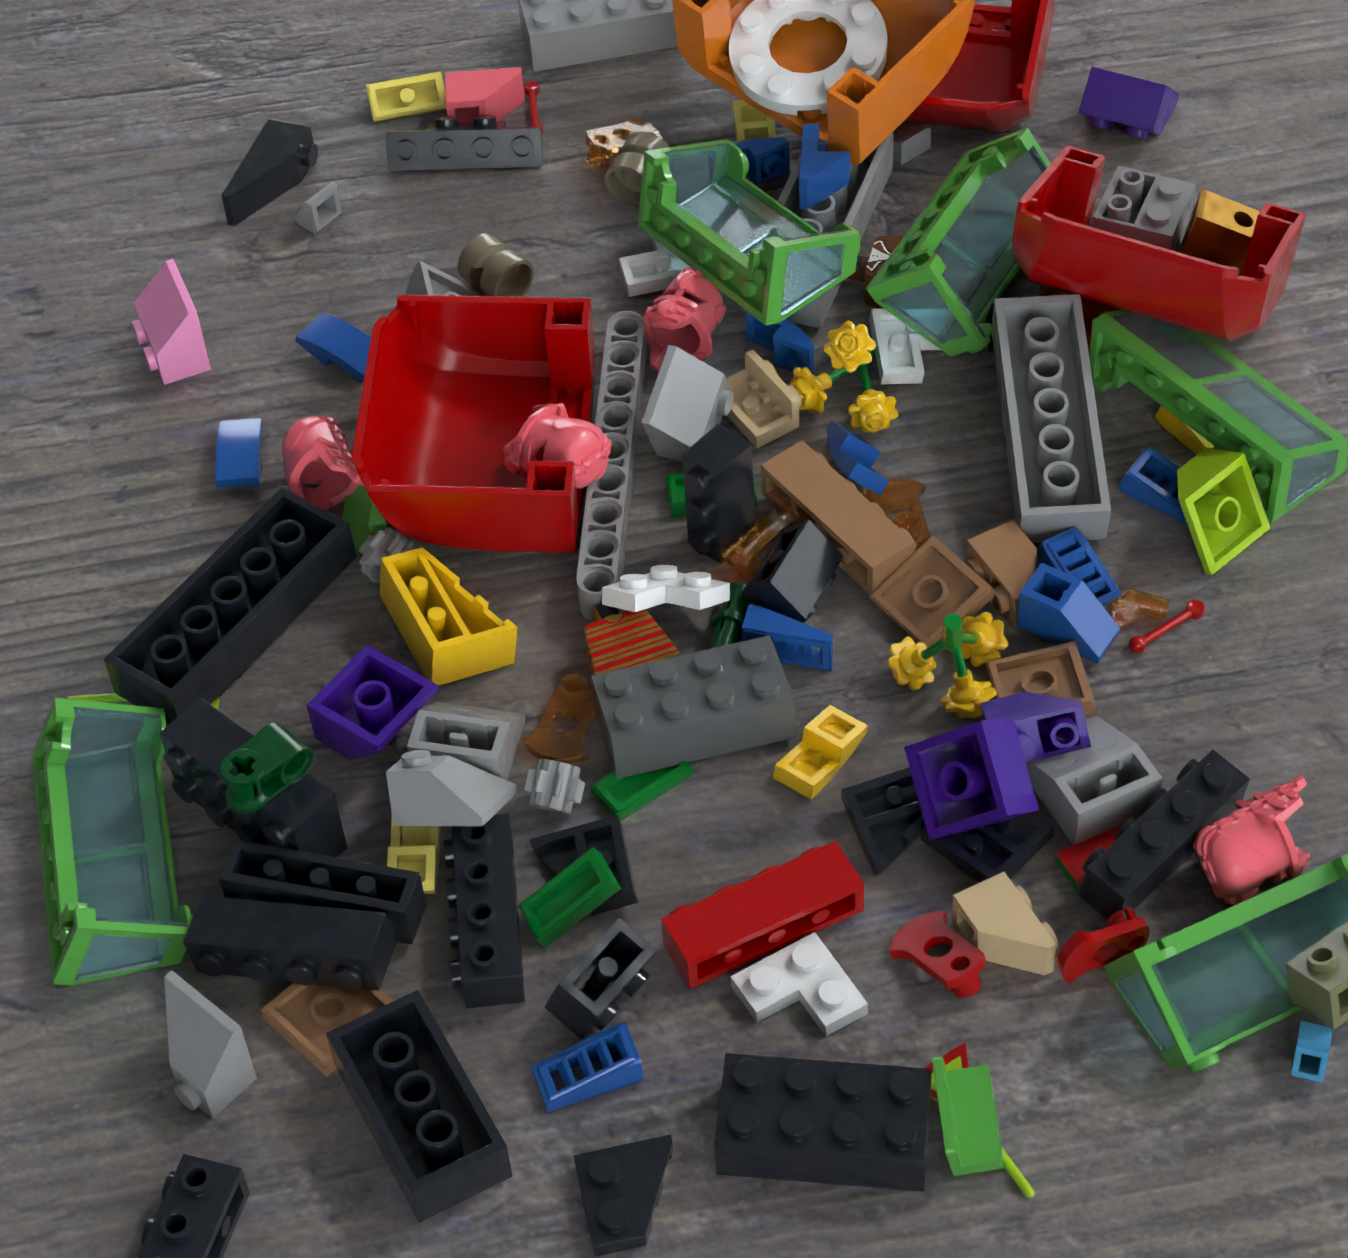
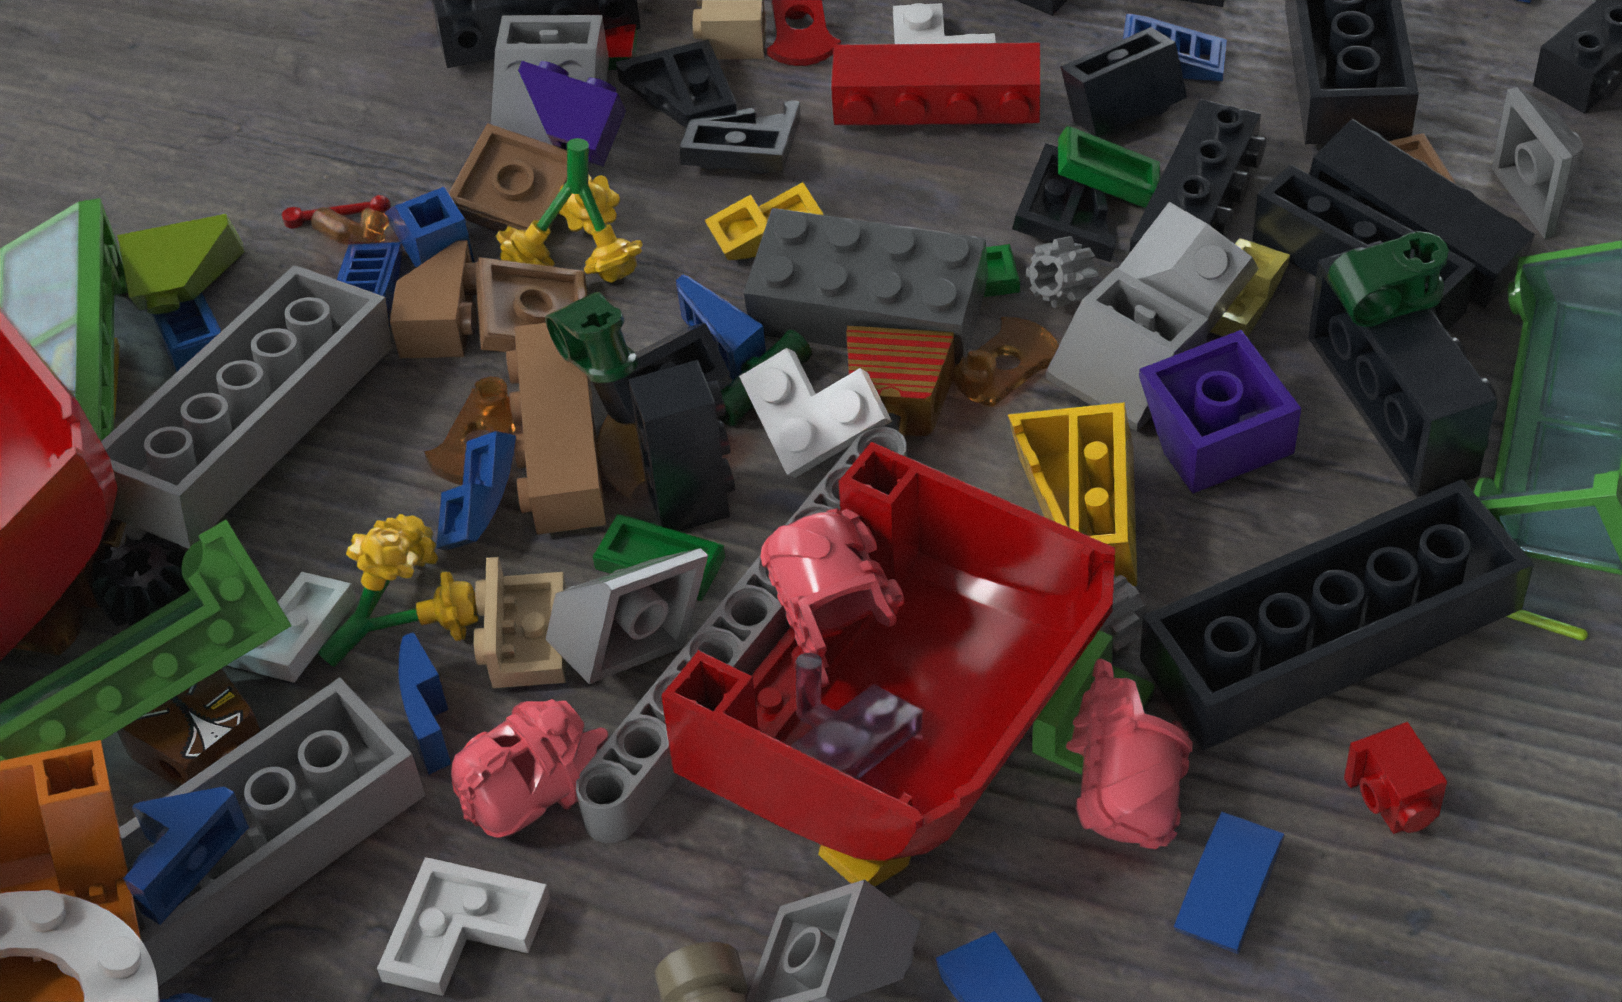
camera: 150 degrees left, 0 degrees up
windscreen [638,139,861,325] -> none
dark purple slope [904,717,1039,840] -> none
none -> dark green piece [545,292,638,383]
none -> plate [791,653,923,780]
none -> red brick [1344,721,1447,834]

